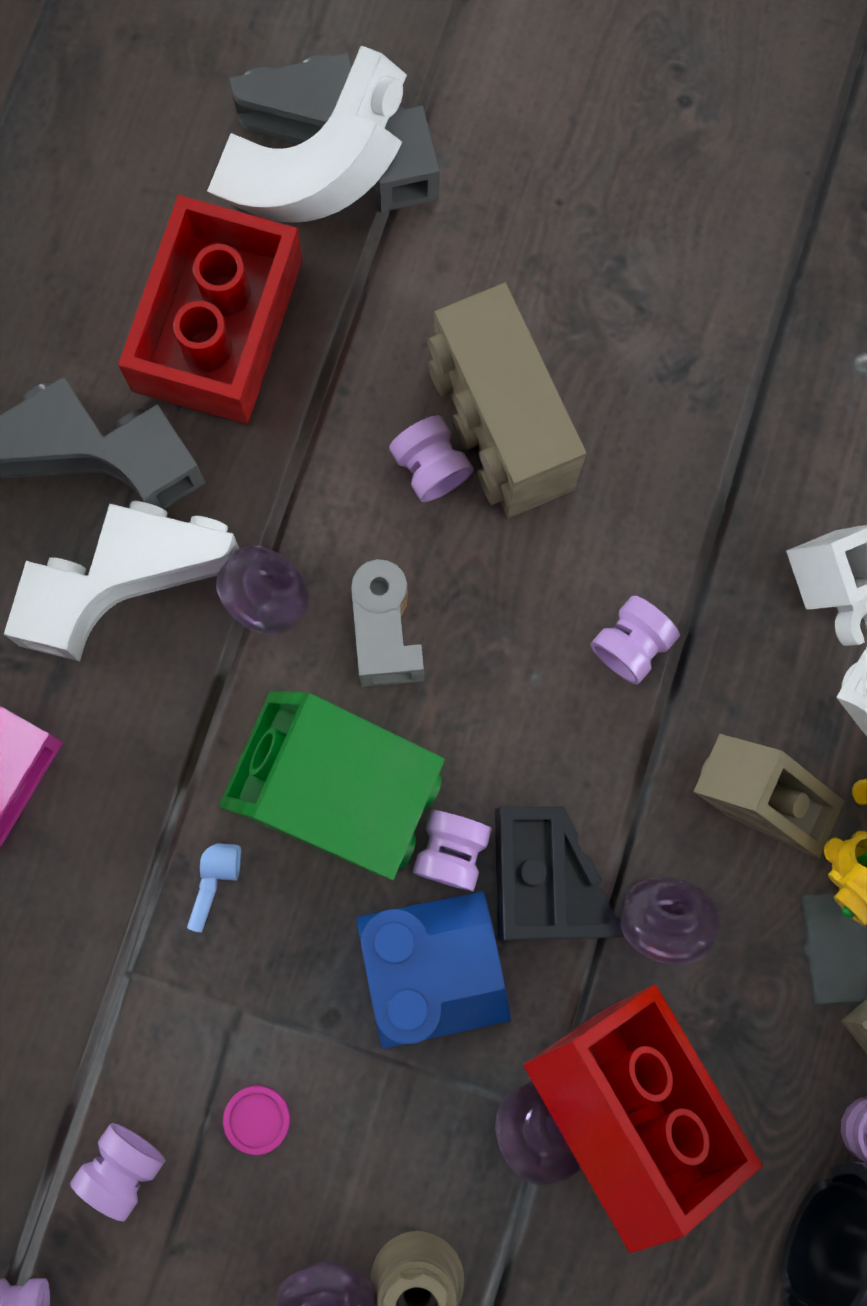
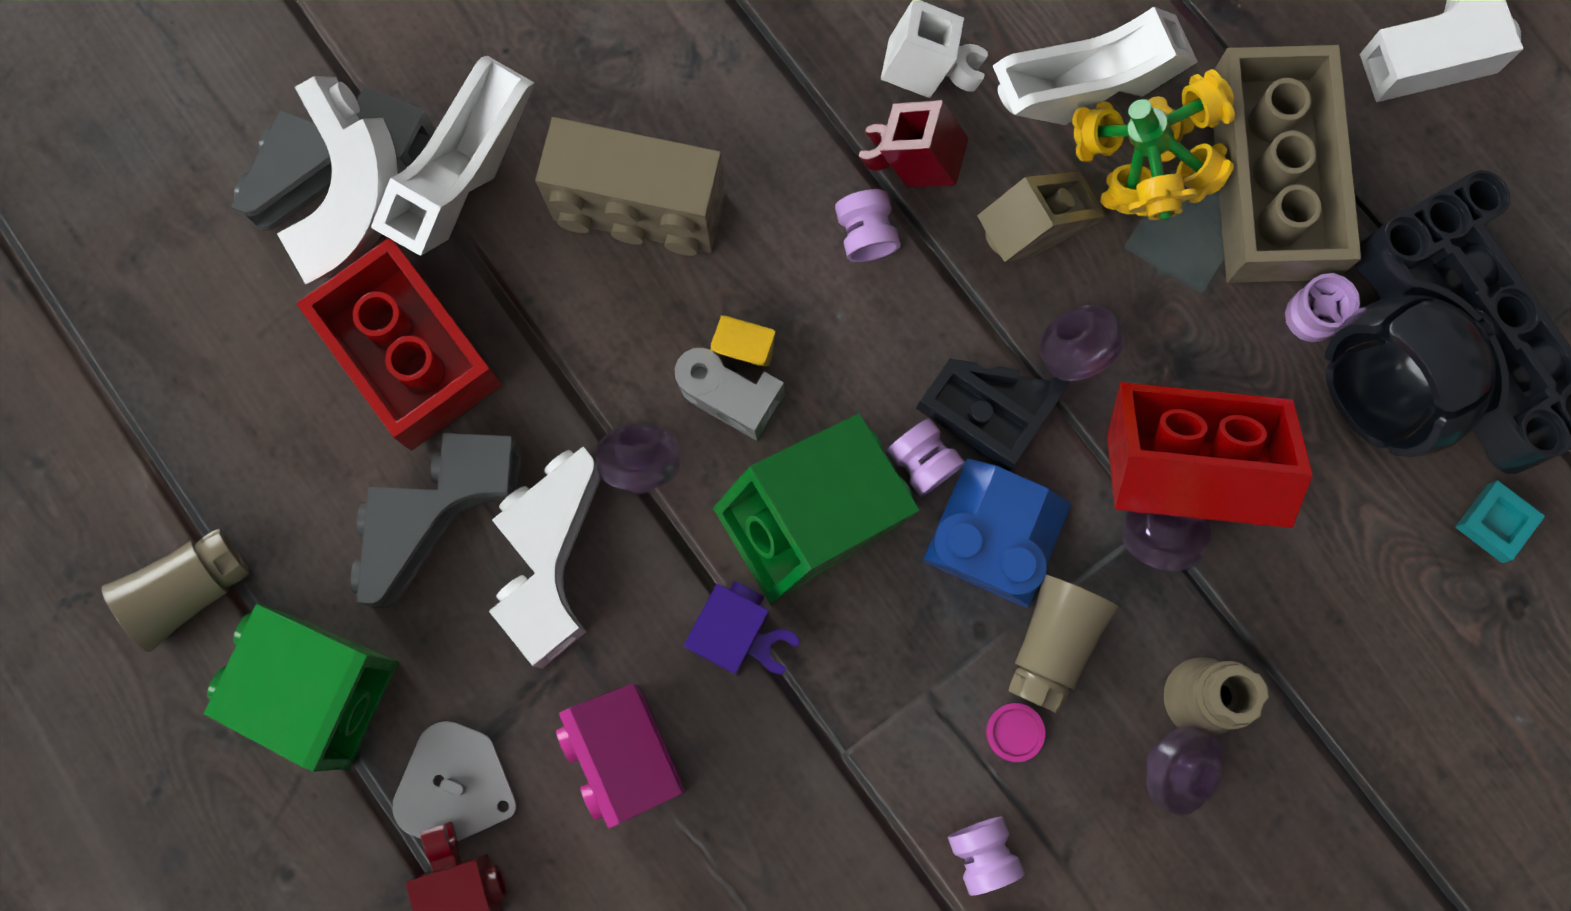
camera: 50 degrees left, 0 degrees up
light blue hand [187,843,241,933] -> none
lavender wheel [389,415,474,502] -> none
none -> white arch [371,56,535,256]
none -> dark purple brick [683,581,800,676]
none -> yellow slope [710,315,776,366]
none -> dark red brick [858,100,969,187]
none -> dark tan plant [1008,575,1119,714]

